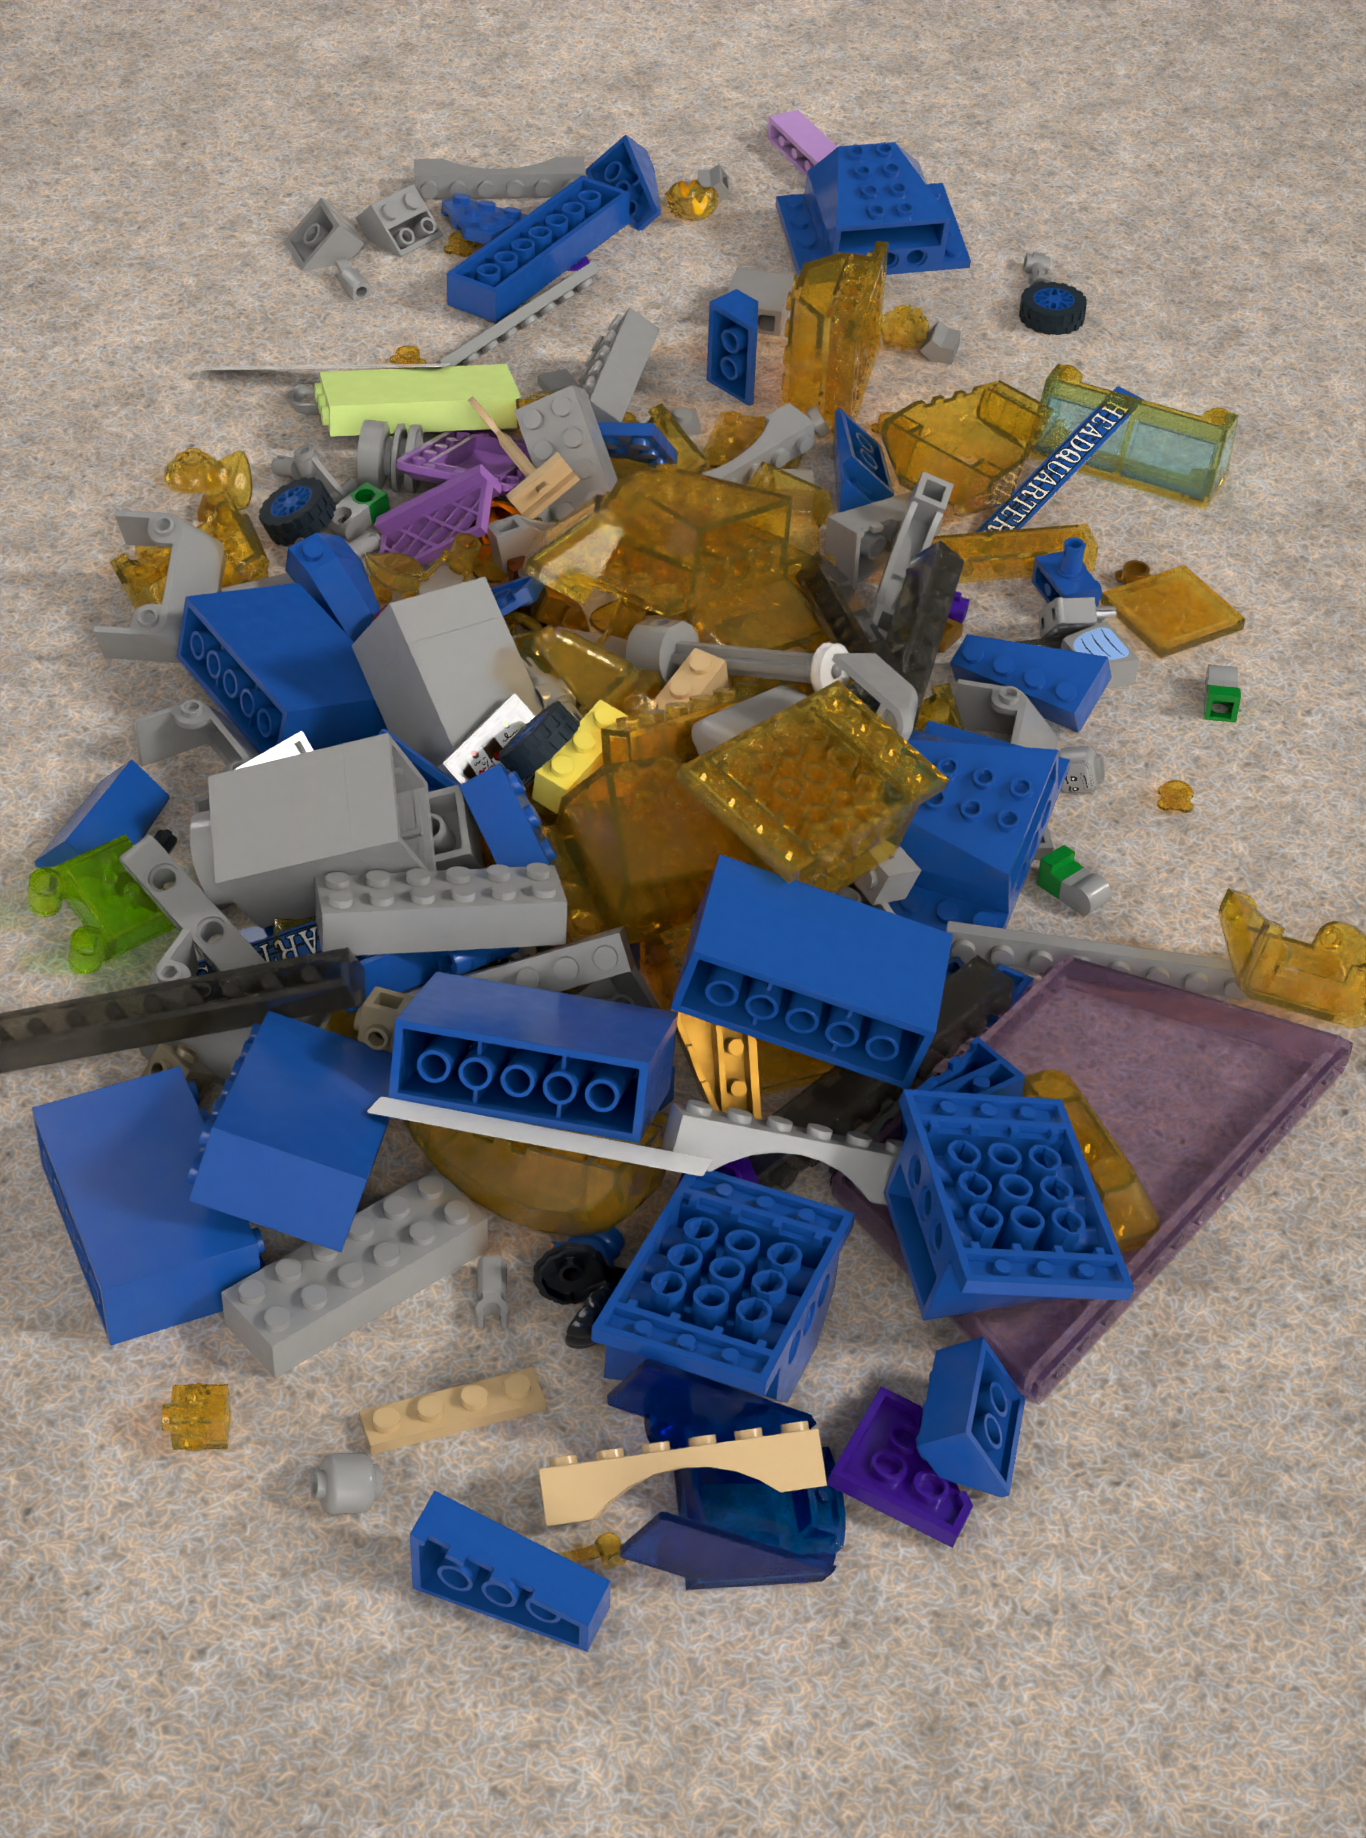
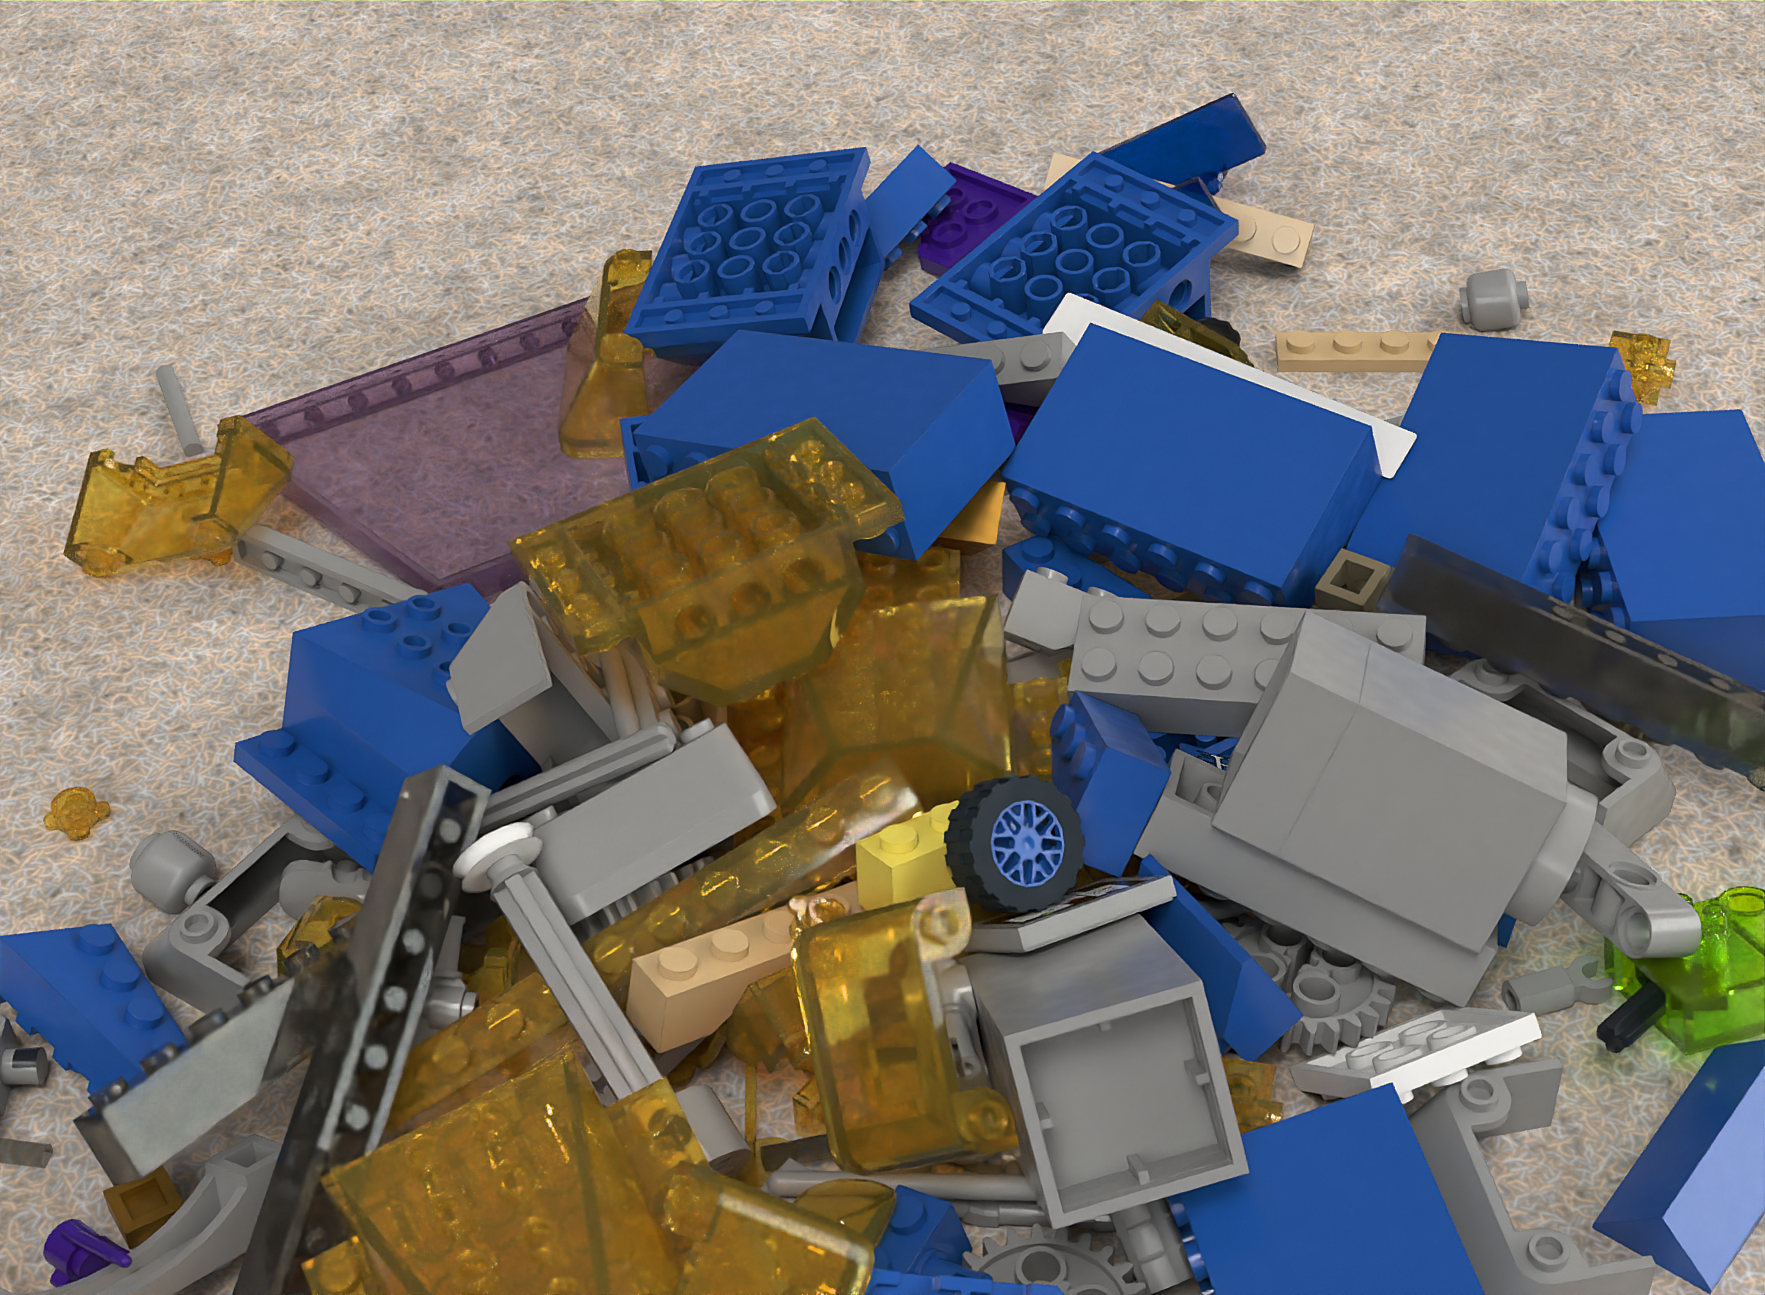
camera: 155 degrees left, 0 degrees up
blue wedge [410,1490,611,1652] -> none

